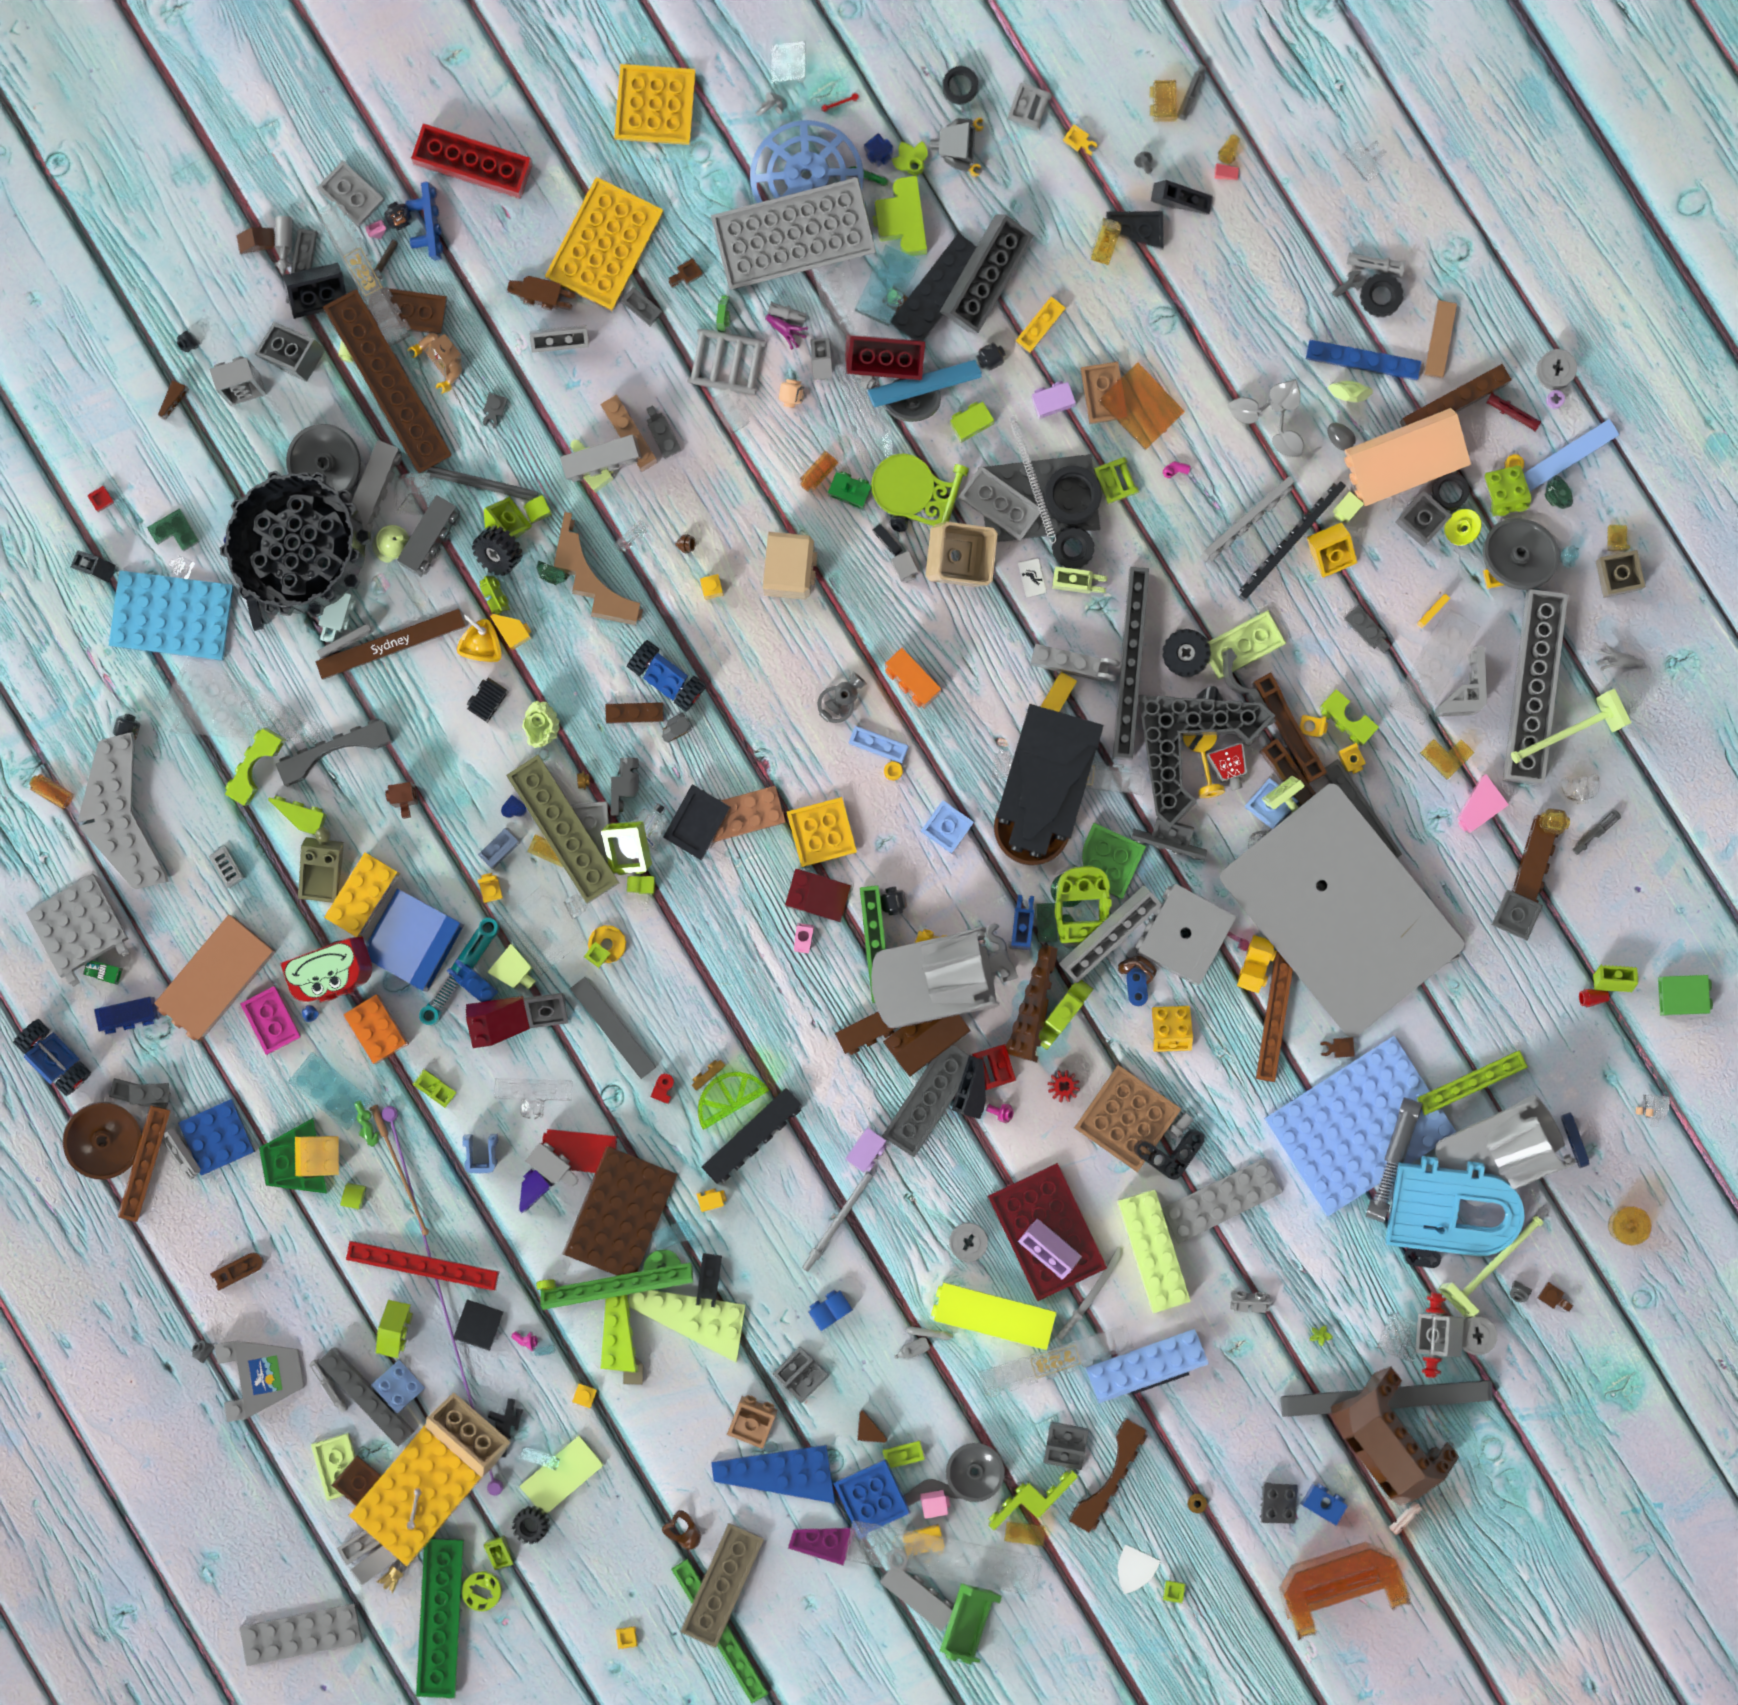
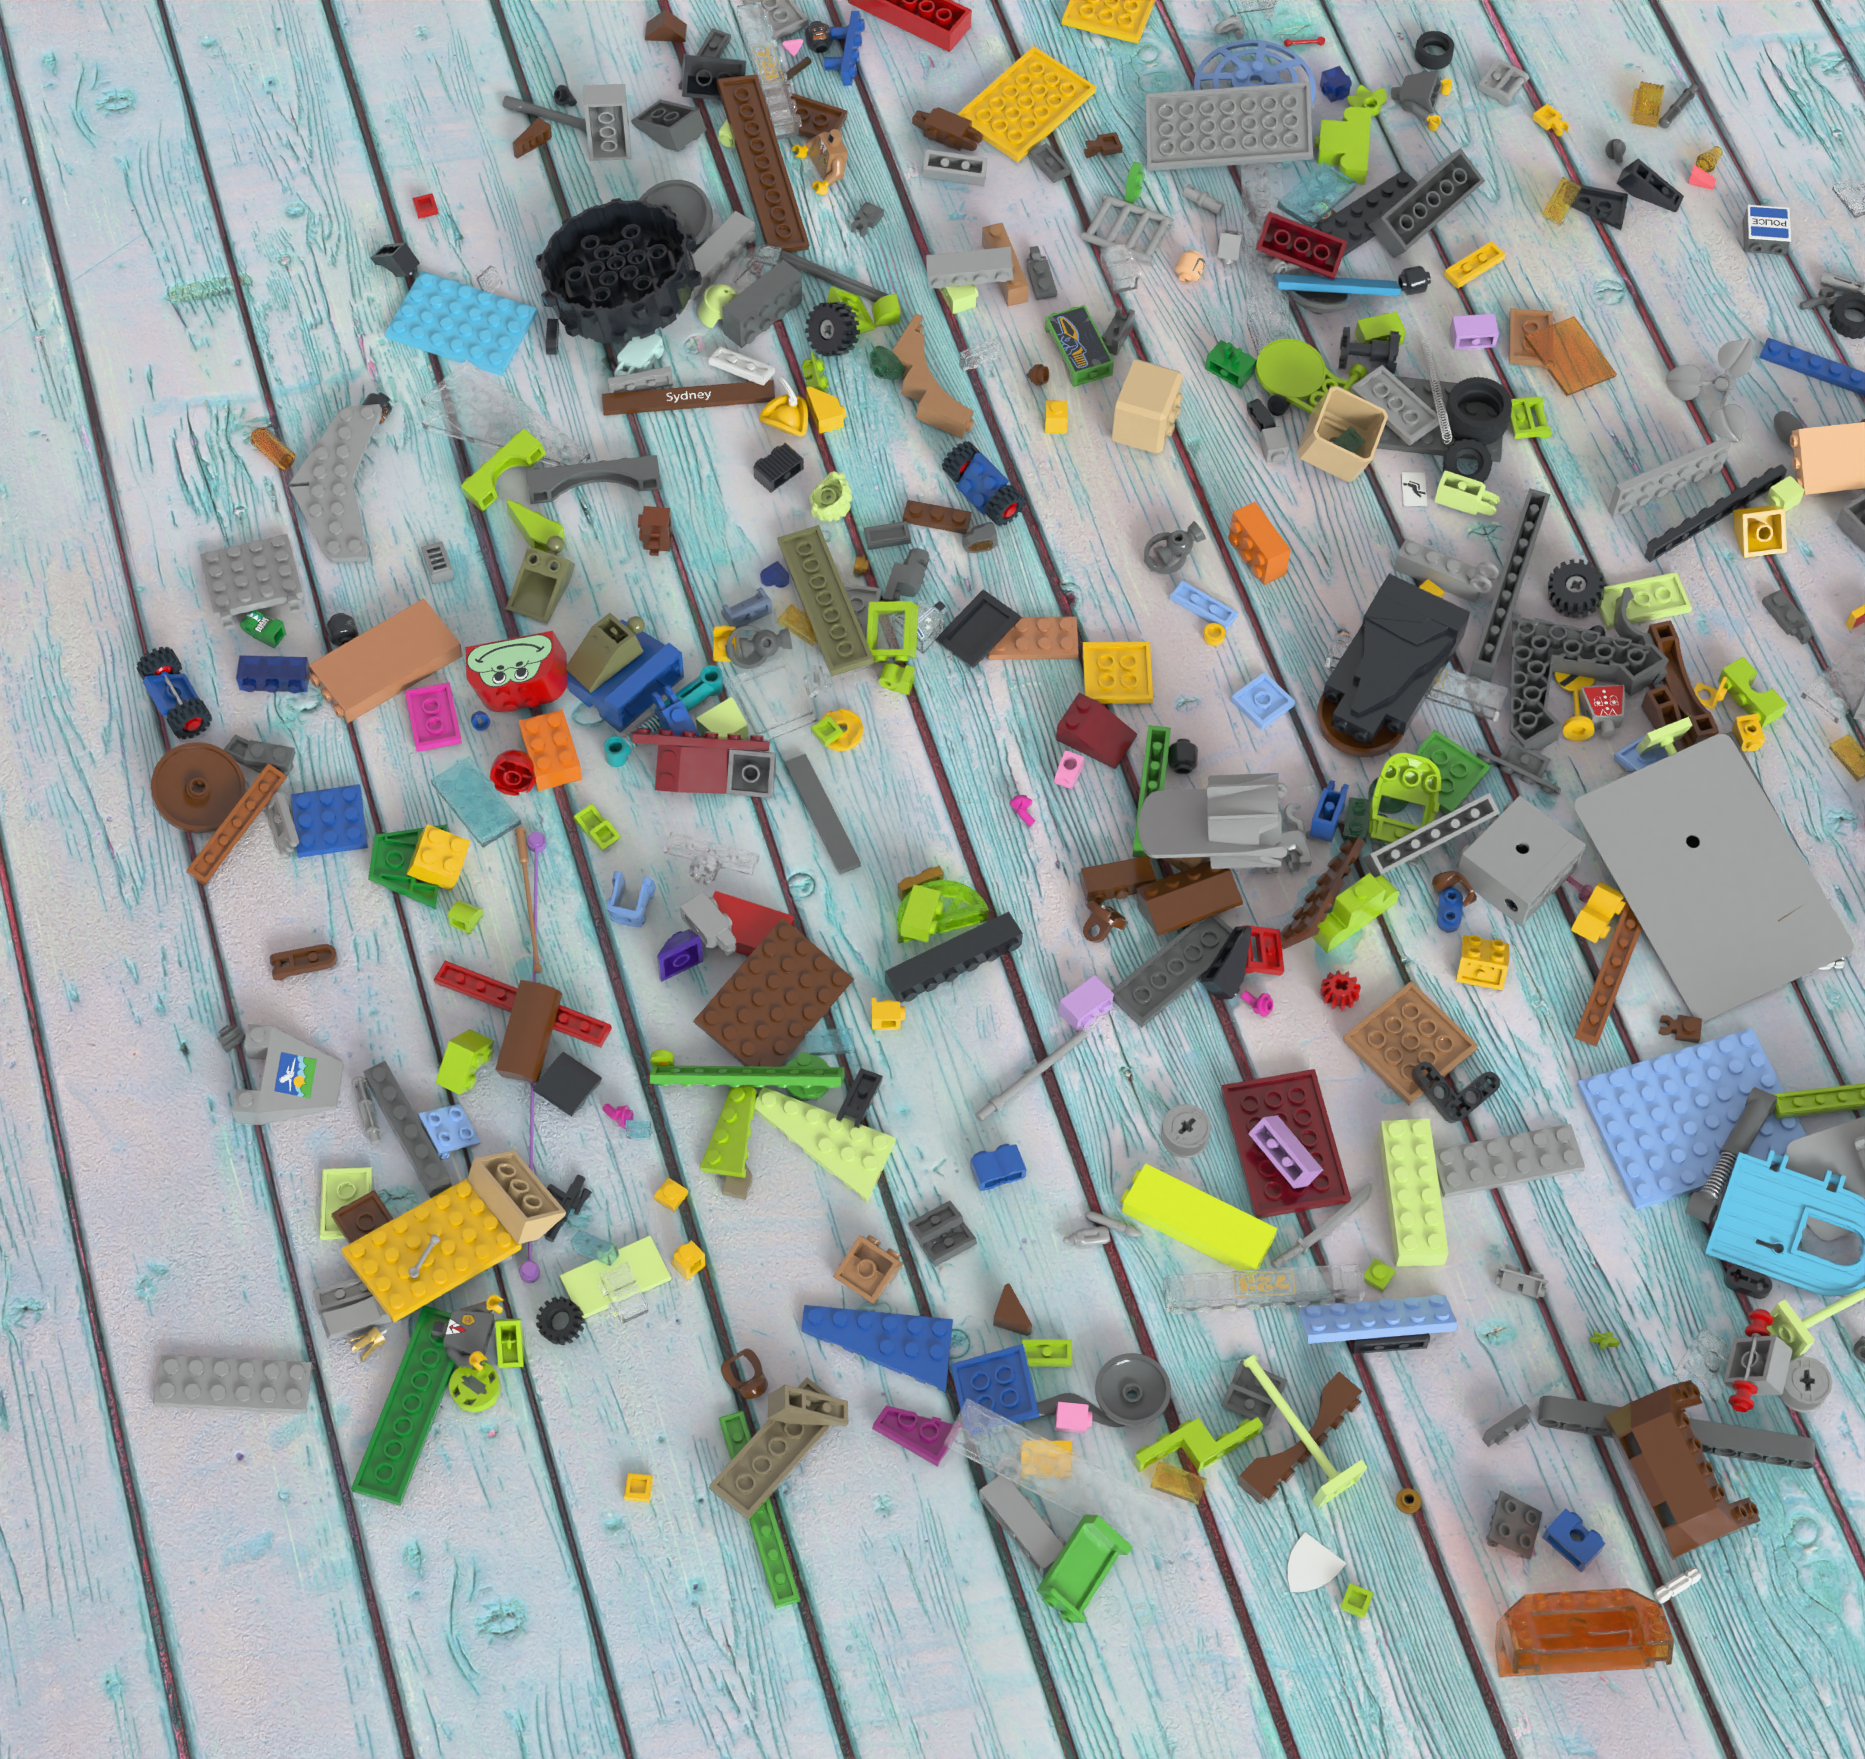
camera: 10 degrees right, 25 degrees down
clear green plate [147,508,200,552] -> none
light grey wheel [275,216,293,274] -> none
yellow brick [324,852,400,937] -> none
bright green animal [354,1100,379,1147] -> none
red leg [650,1073,674,1105] -> none
magenta piece [765,313,808,350] -> none
clear orange brick [799,451,839,492] -> none
green piece [849,166,888,186] -> none
dark pink arm [1163,461,1191,478] -> none
light grey pin [1170,1112,1194,1137] -> none
yellowish green hat [1328,381,1373,402] -> none
none -> black head [326,613,358,646]
none -> dark grey torso [432,1294,504,1371]
none -> red cylinder [490,749,536,796]
none -> reddish brown brick [495,980,562,1083]
none -> dark grey piece [503,95,587,132]
none -> olive slope [566,613,645,693]
none -> clear piece [598,1261,649,1324]
none -> dark red plate [629,728,770,751]
none -> yellow brick [671,1240,706,1281]
none -> white tile [709,346,775,386]
none -> dark grey piece [725,625,792,669]
none -> dark tan slope [768,1385,848,1426]
none -> dark grey tile [864,521,911,550]
none -> lime brick [901,885,944,942]
none -> dark pink plate [1009,795,1035,827]
none -> panel [1045,305,1114,387]
none -> reddish brown tile [1083,897,1128,943]
none -> dark grey hinge [1101,307,1135,356]
none -> yellowish green tile [1243,1354,1367,1508]
none -> clear green slope [1334,427,1365,453]
none -> black piece [1338,327,1400,374]
none -> lime plate [1361,1258,1396,1293]
none -> dark grey plate [1482,1404,1532,1447]
none -> piece [1743,205,1791,255]

